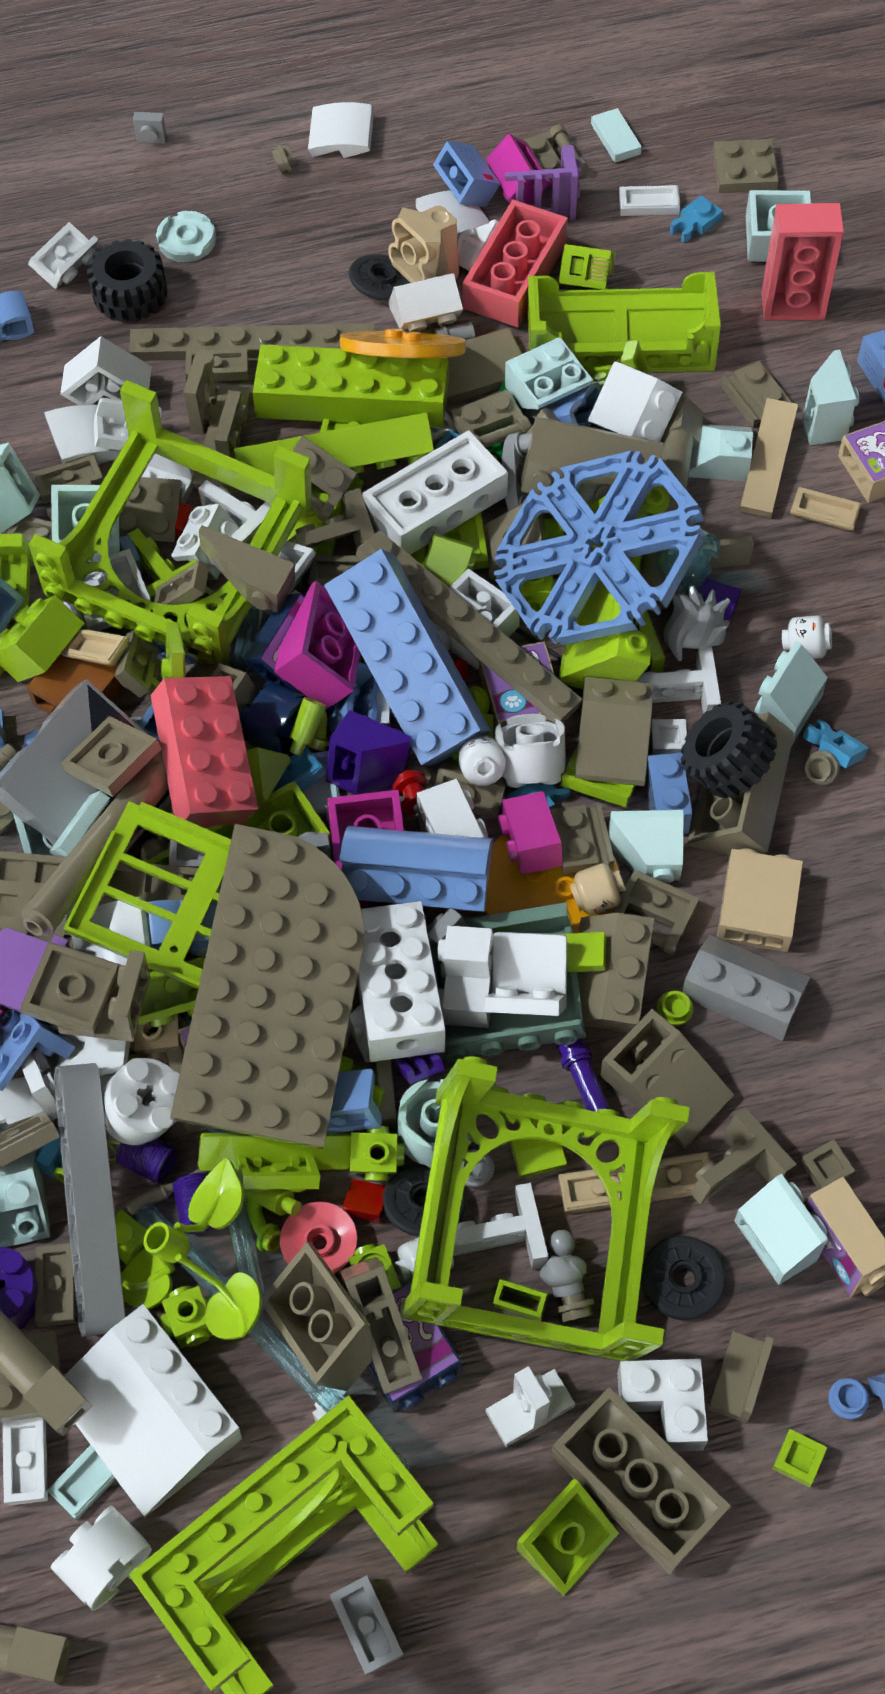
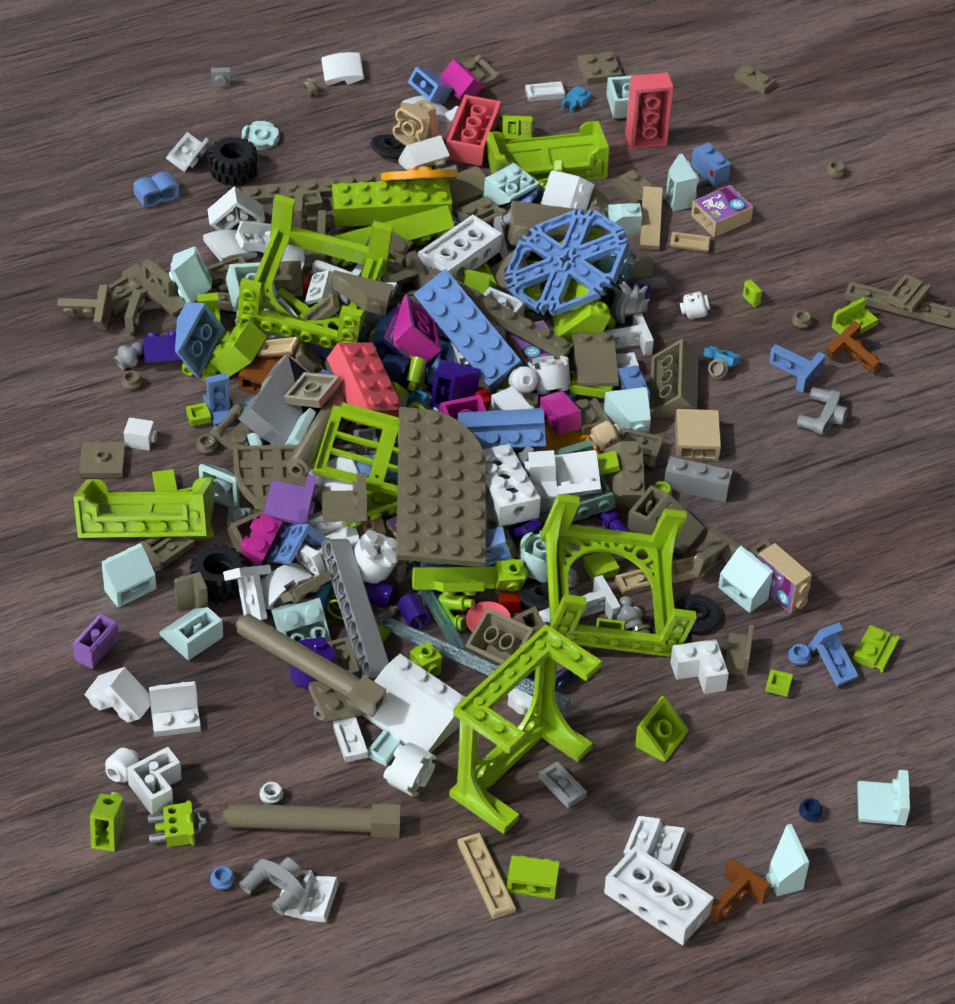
camera: 15 degrees left, 15 degrees down
dark tan plate [20,941,121,1037] -> none
lime plant [121,1158,262,1340] -> none
lime plate [161,622,185,680] -> none
white bracket [486,1366,575,1447] -> none
medium lavender plate [504,145,582,220] -> none
dark tan slope [551,1387,731,1576] -> none
light aqua tile [591,108,642,163] -> none
black tyre [680,701,777,798] -> none
light aqua slope [754,641,828,744] -> none

